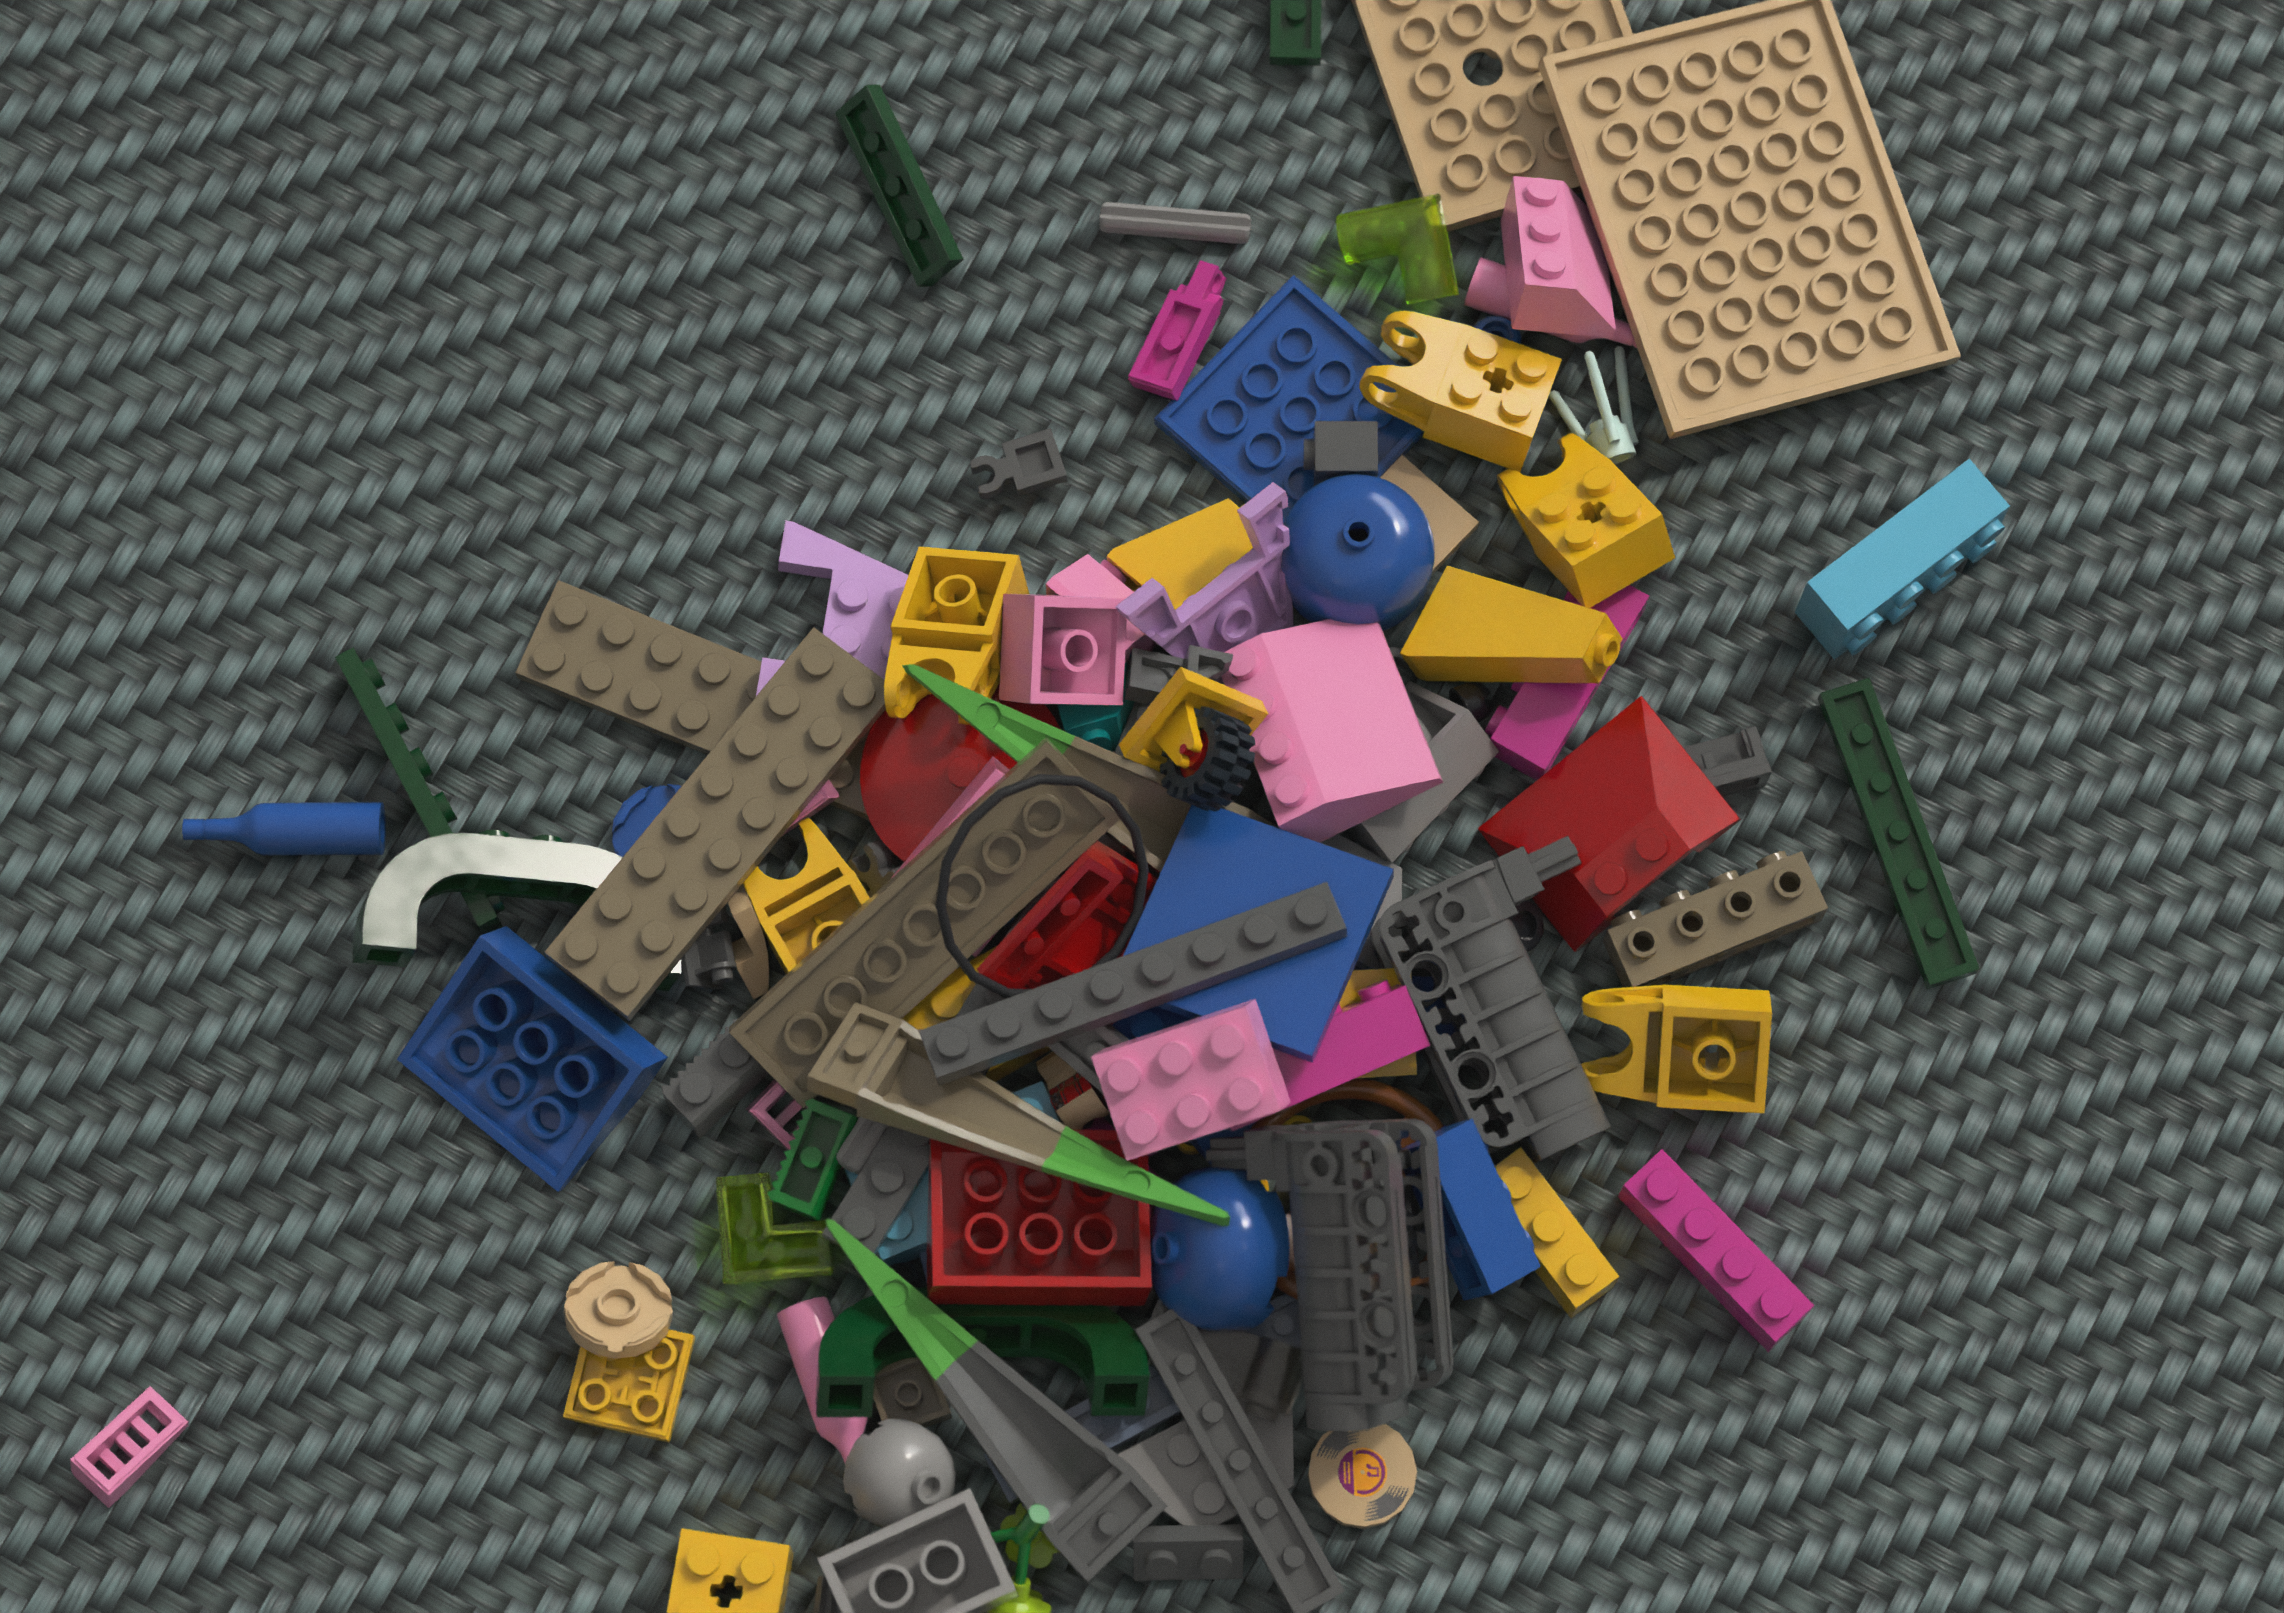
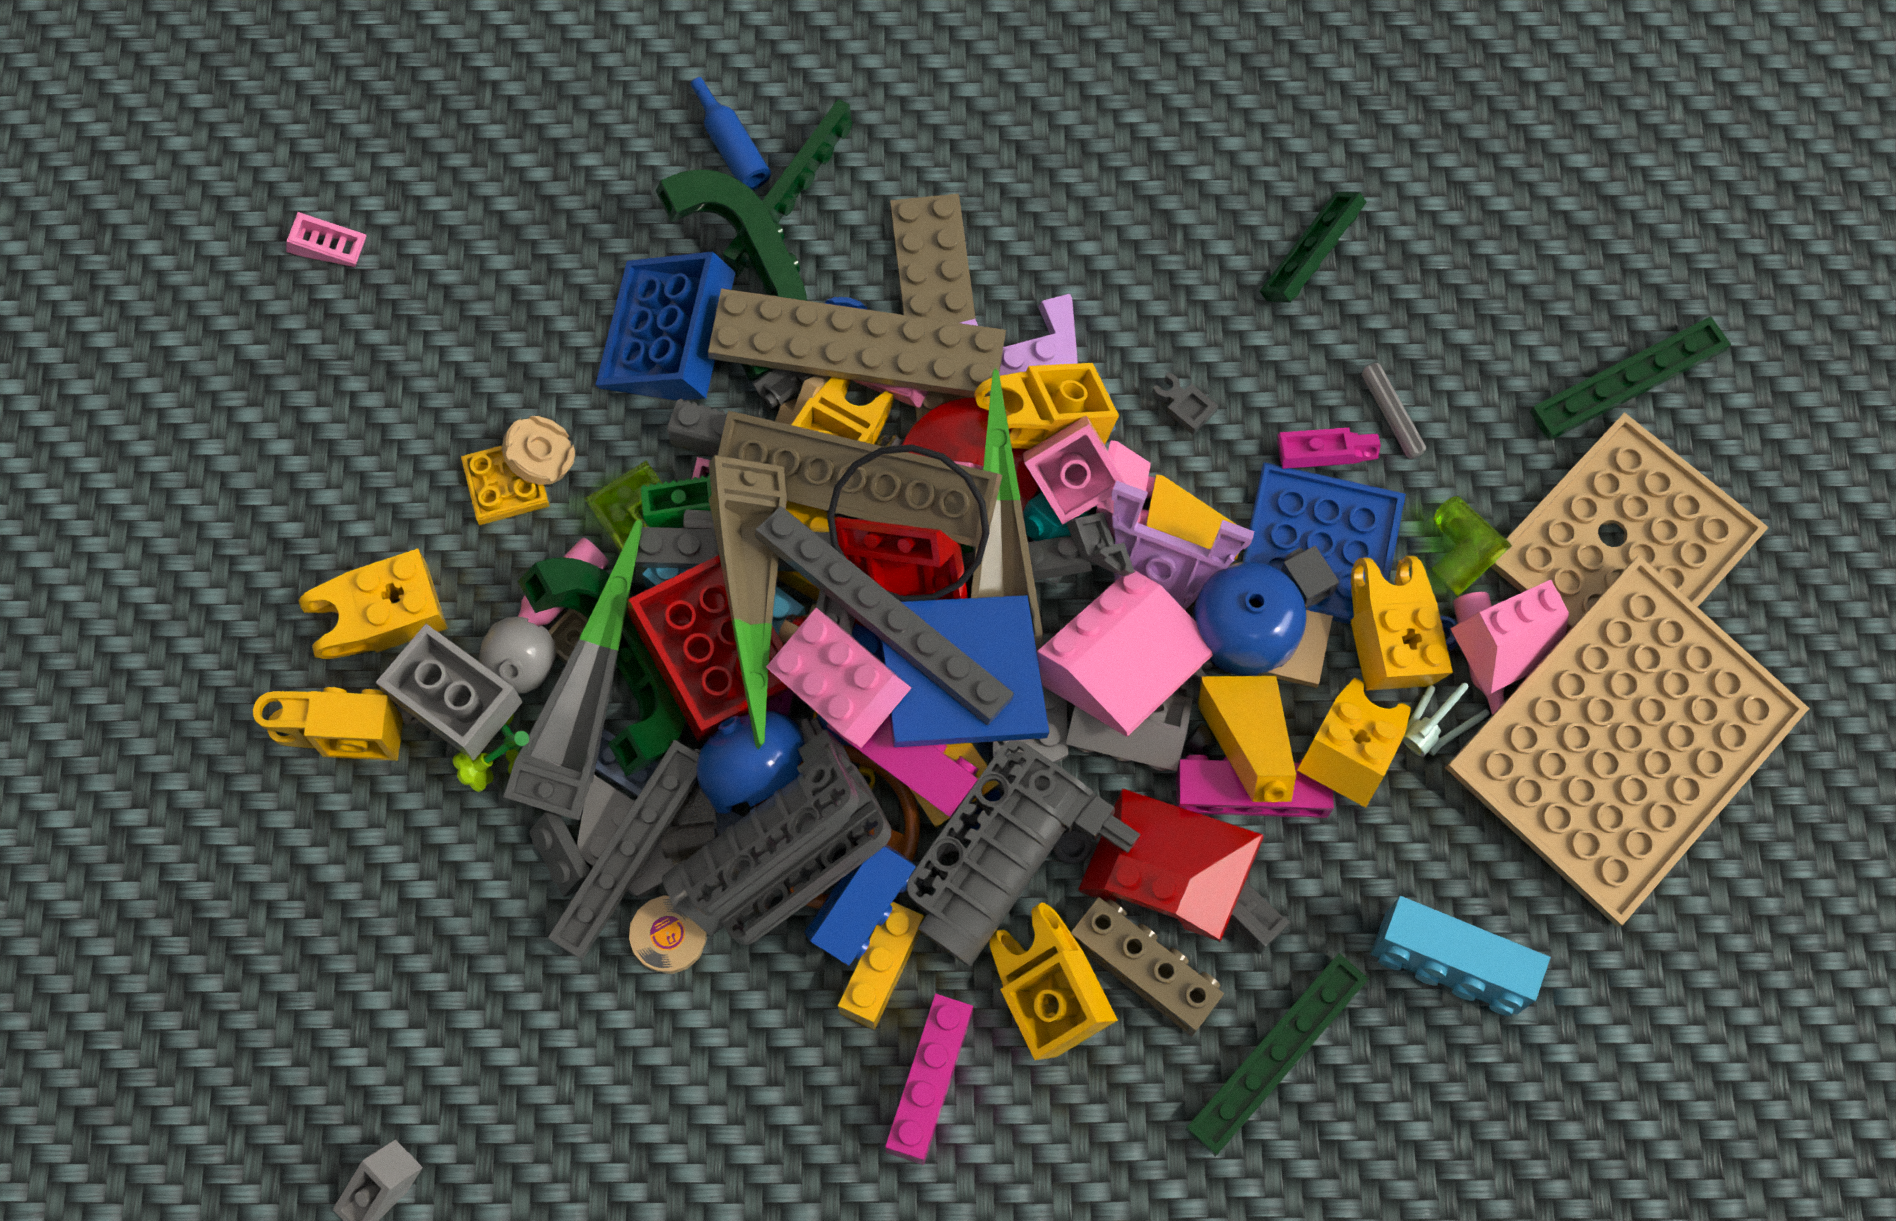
camera: 60 degrees right, 5 degrees down
plate [1119,666,1268,812] -> none

